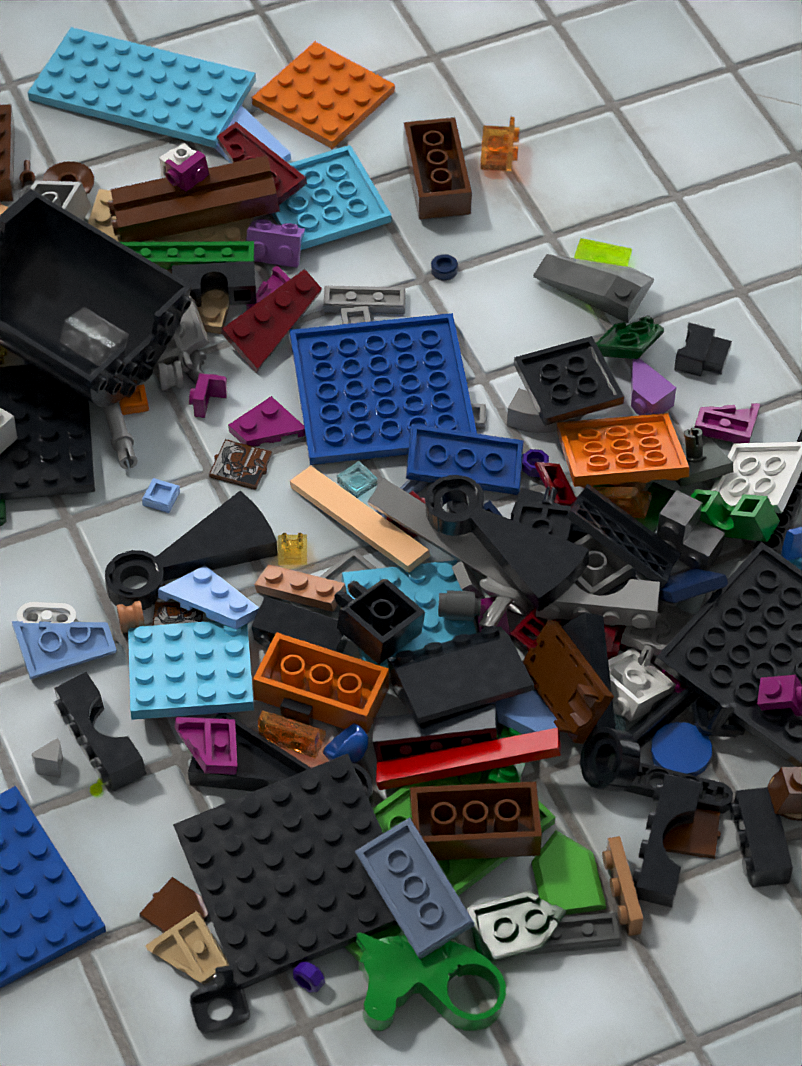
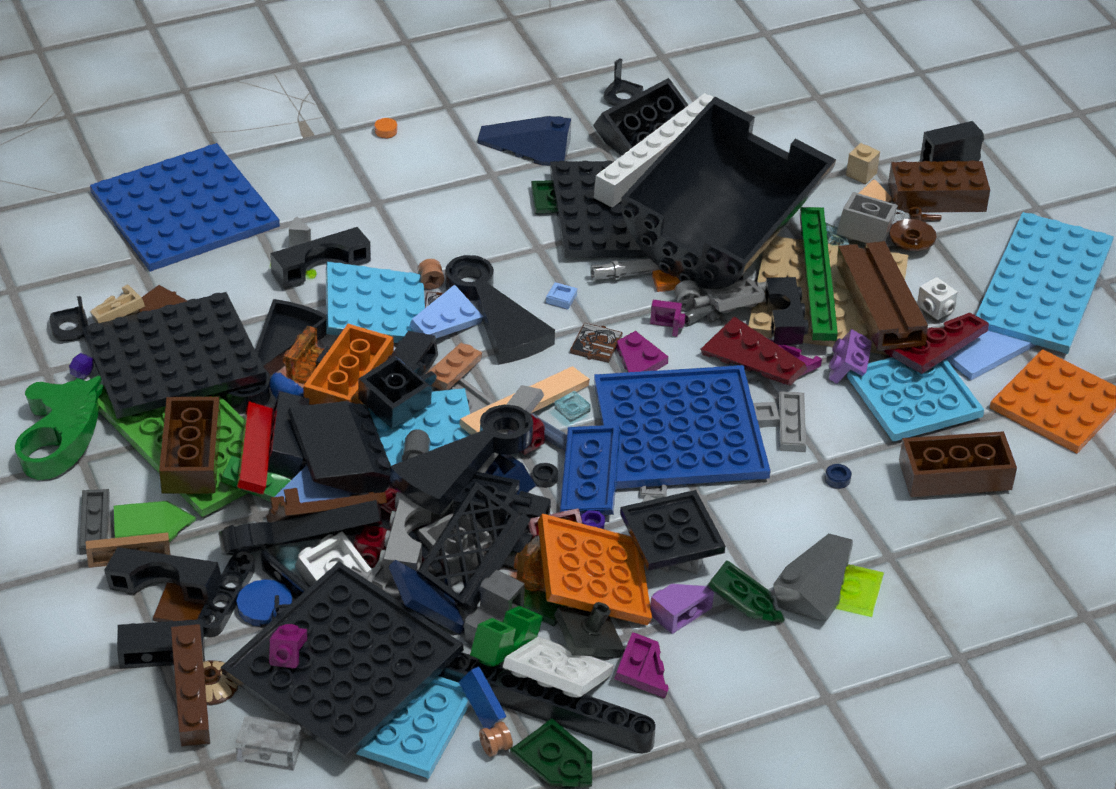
camera: 90 degrees right, 10 degrees down
light blue wing [12,621,117,680] -> none
white plate [17,602,77,623] -> none
clear brick [60,307,129,366] -> none
magenta bracket [164,150,209,192] -> none
magenta wing [175,717,237,774] -> none
clear yellow tile [278,533,307,565] -> none
sand blue tile [355,817,475,959] -> none
tile [467,891,567,962] -> none
clear orange bracket [480,117,520,172] -> none
black piece [674,322,732,376] -> none

